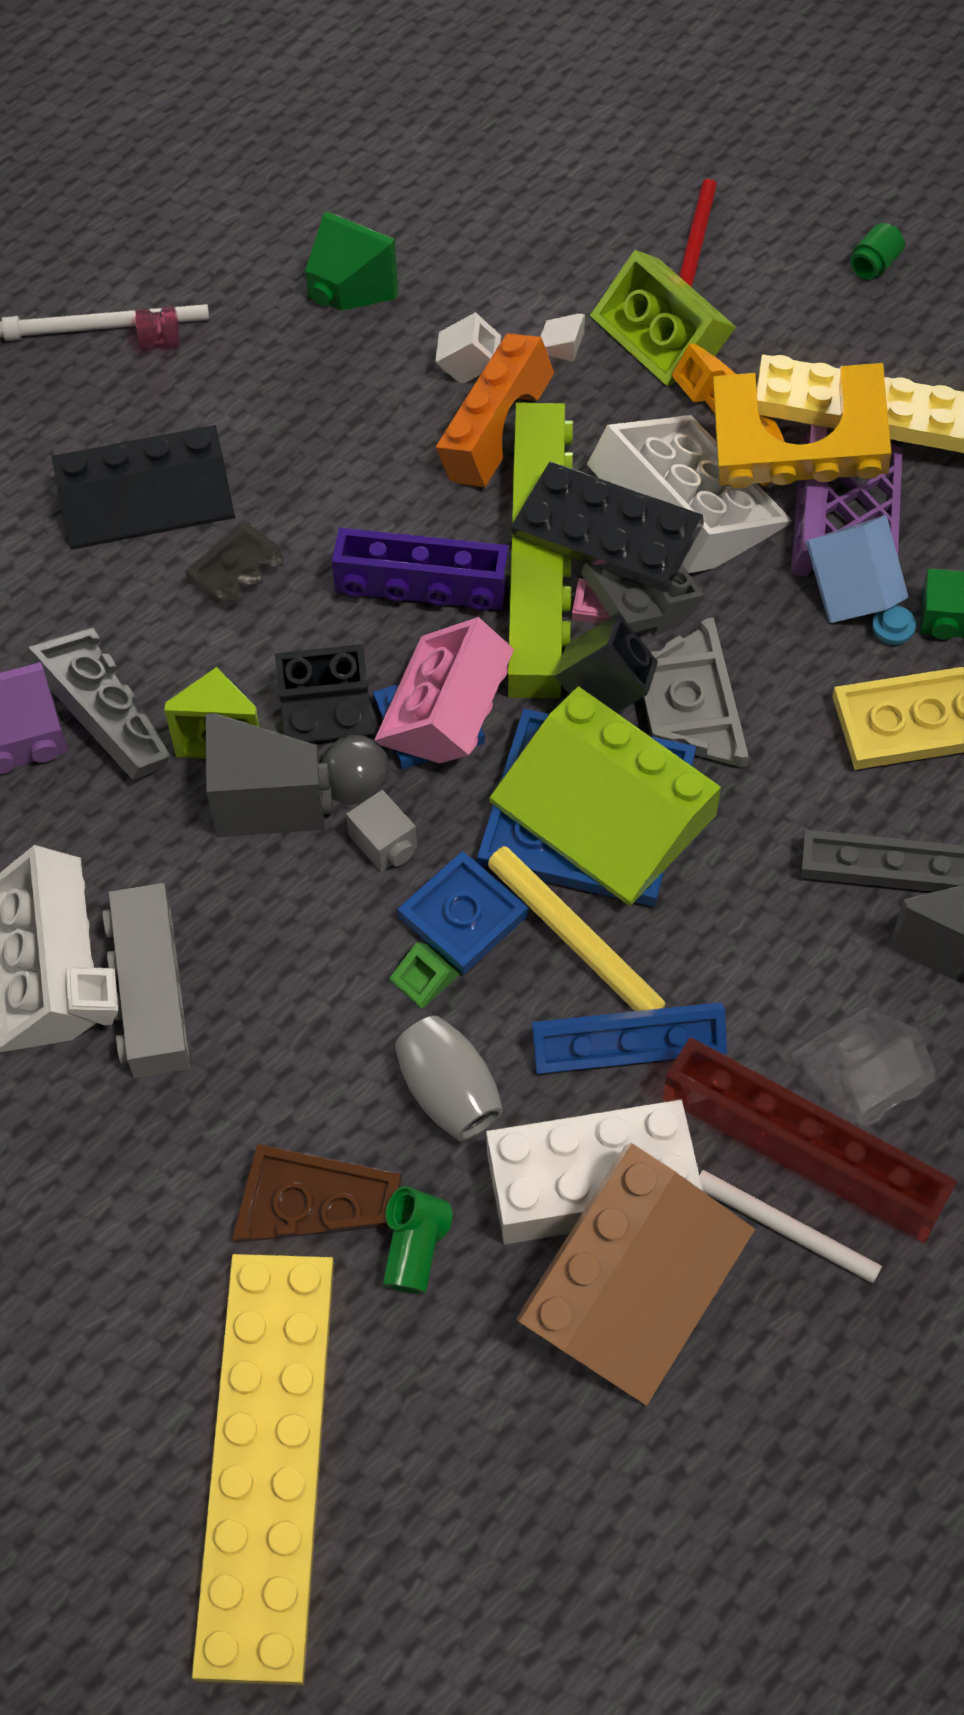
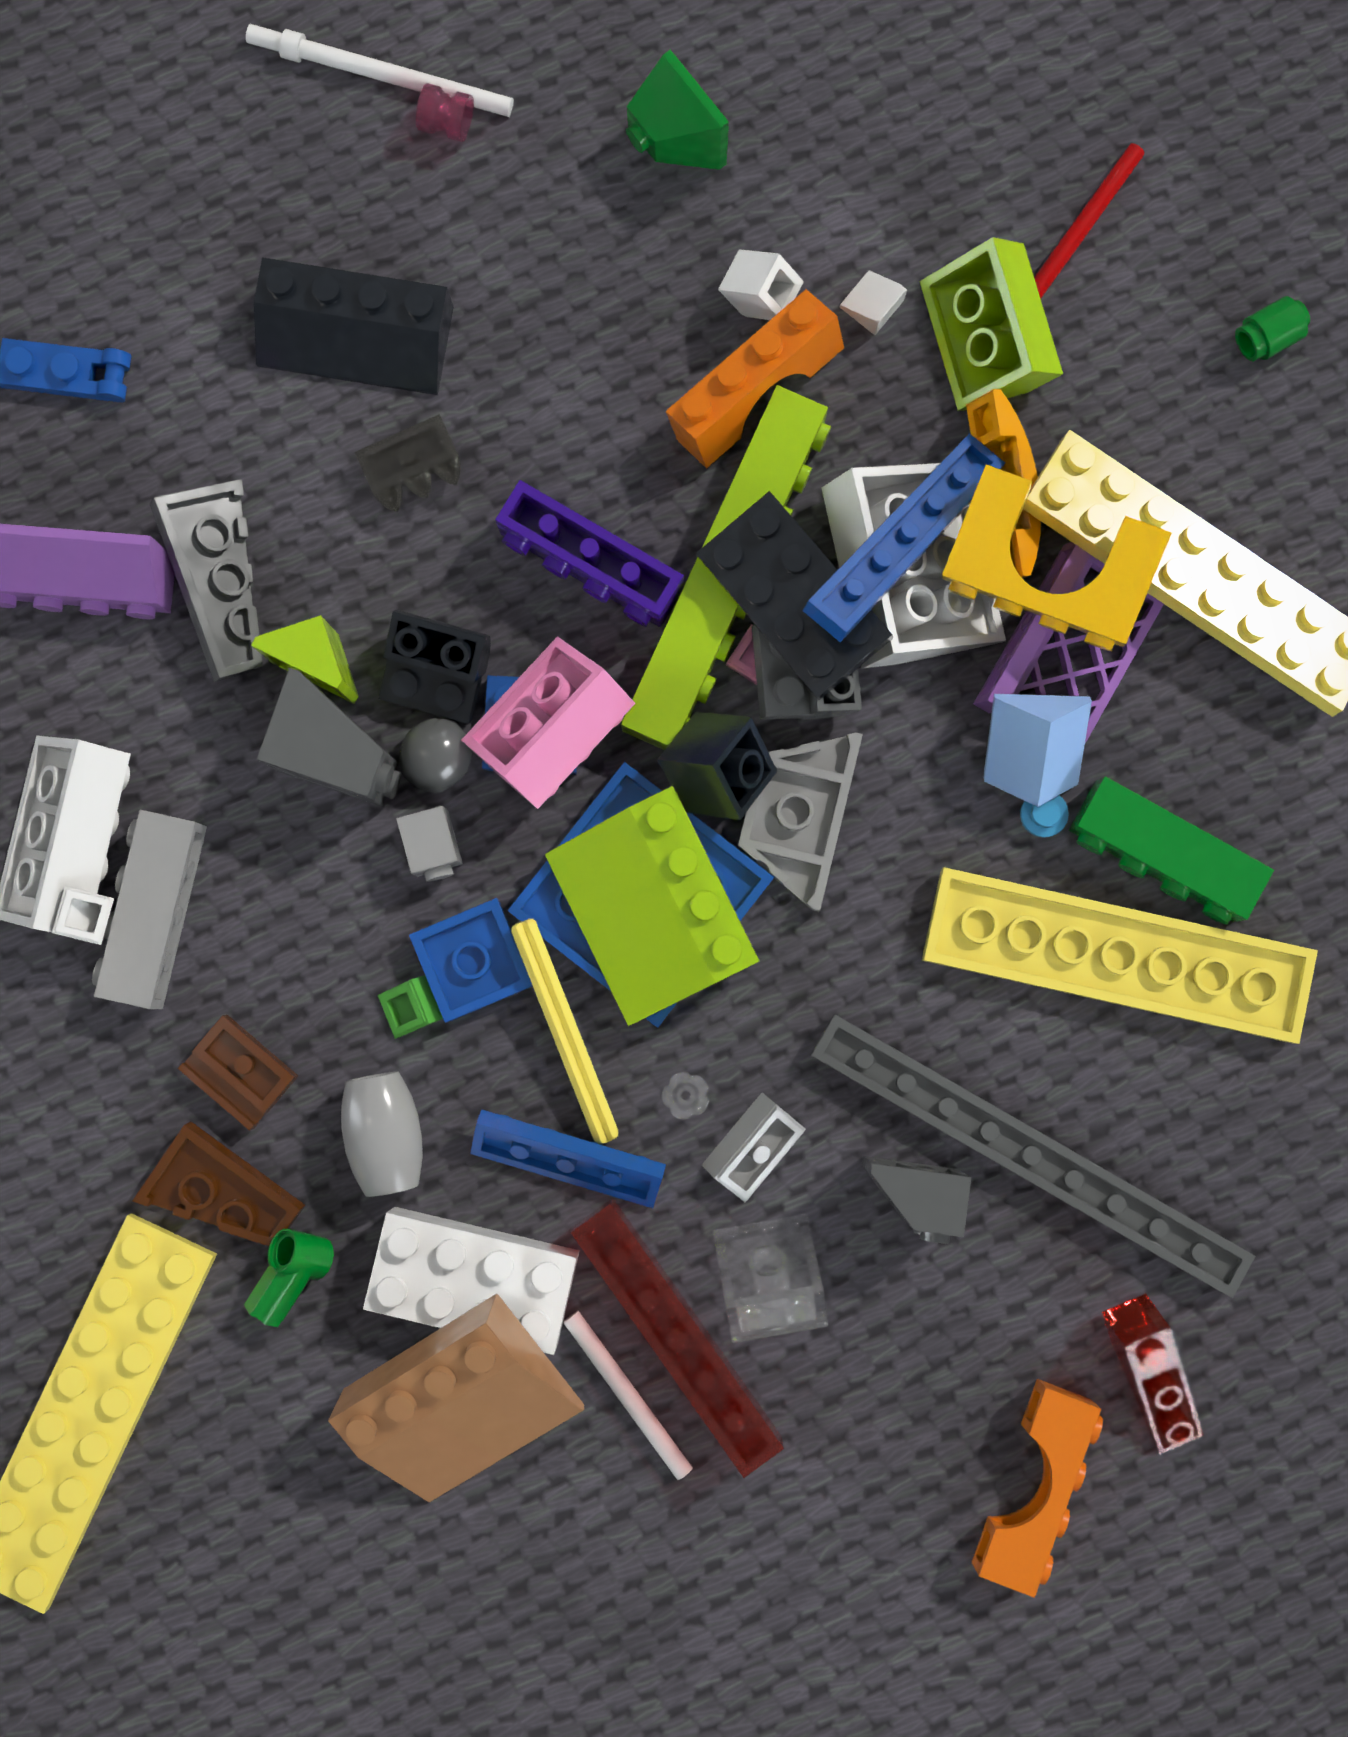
camera: 25 degrees right, 25 degrees up
none -> reddish brown plate [177,1015,298,1131]
none -> clear plate [662,1072,709,1119]
none -> light grey slope [702,1093,806,1203]
none -> blue plate [802,433,1005,642]

